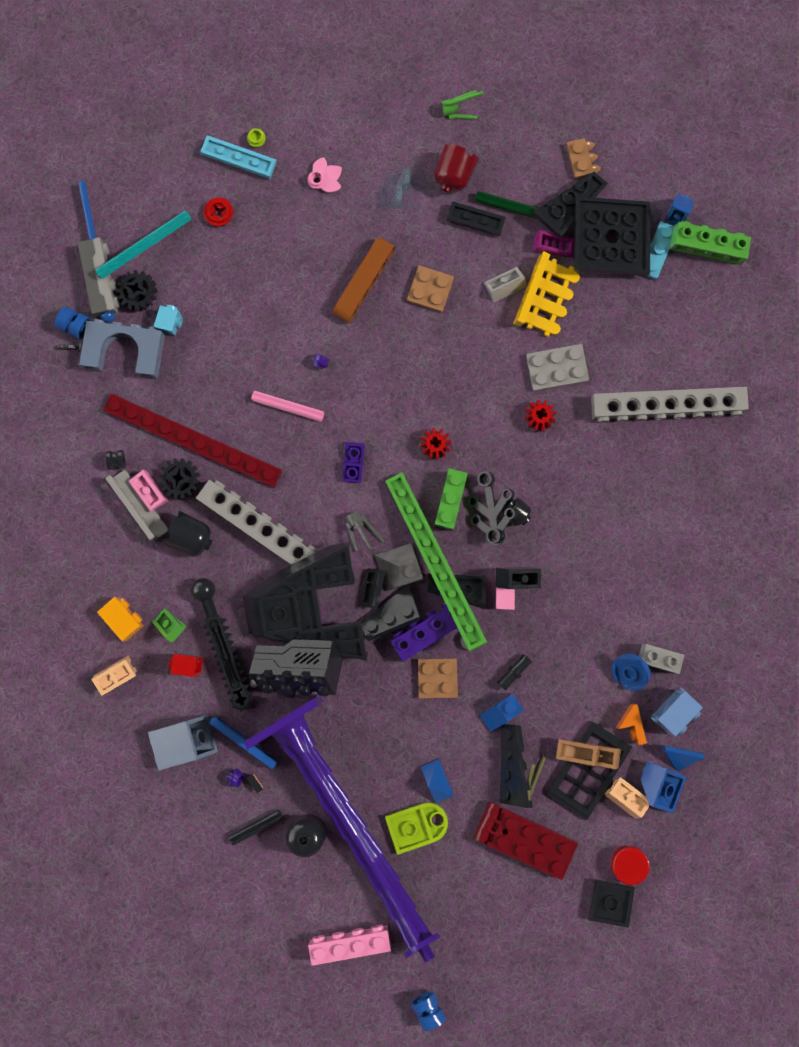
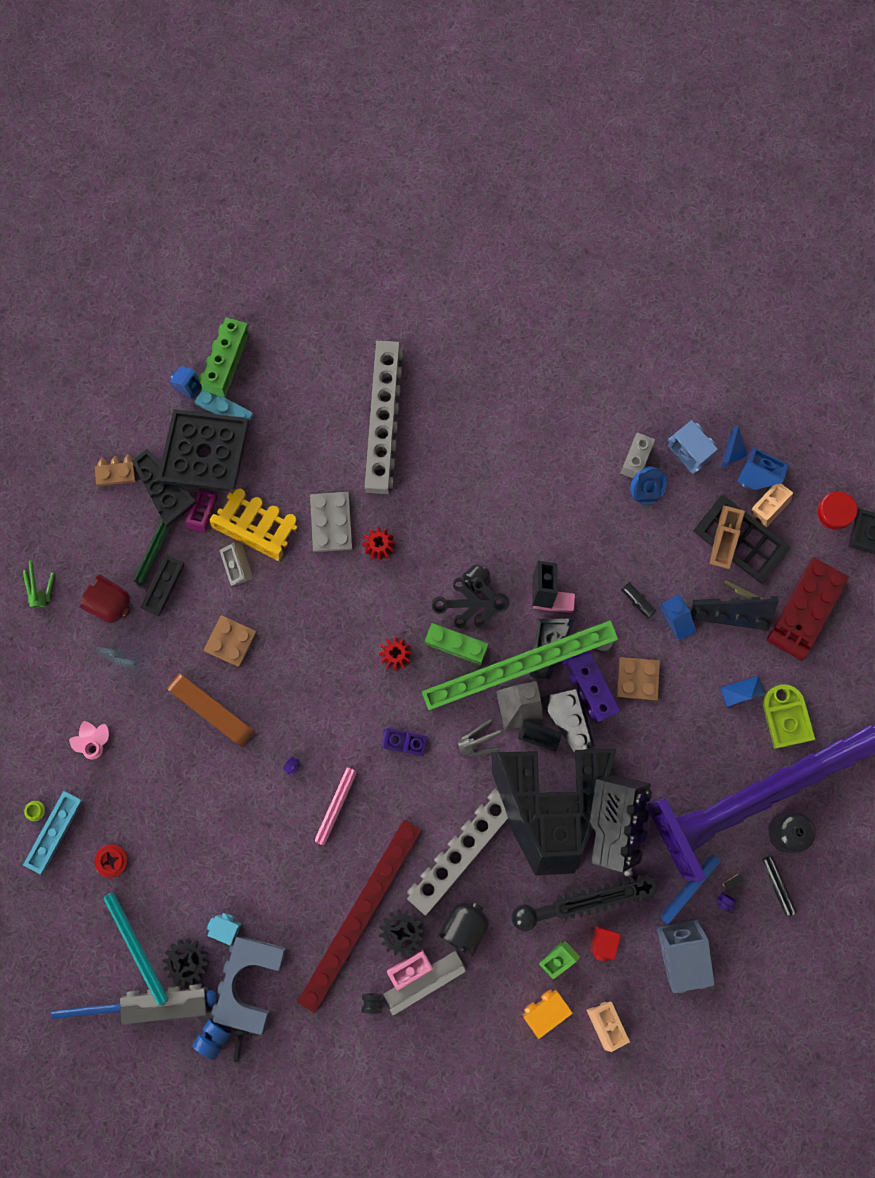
camera: 85 degrees left, 5 degrees down
orange slope [616,704,647,745] -> none

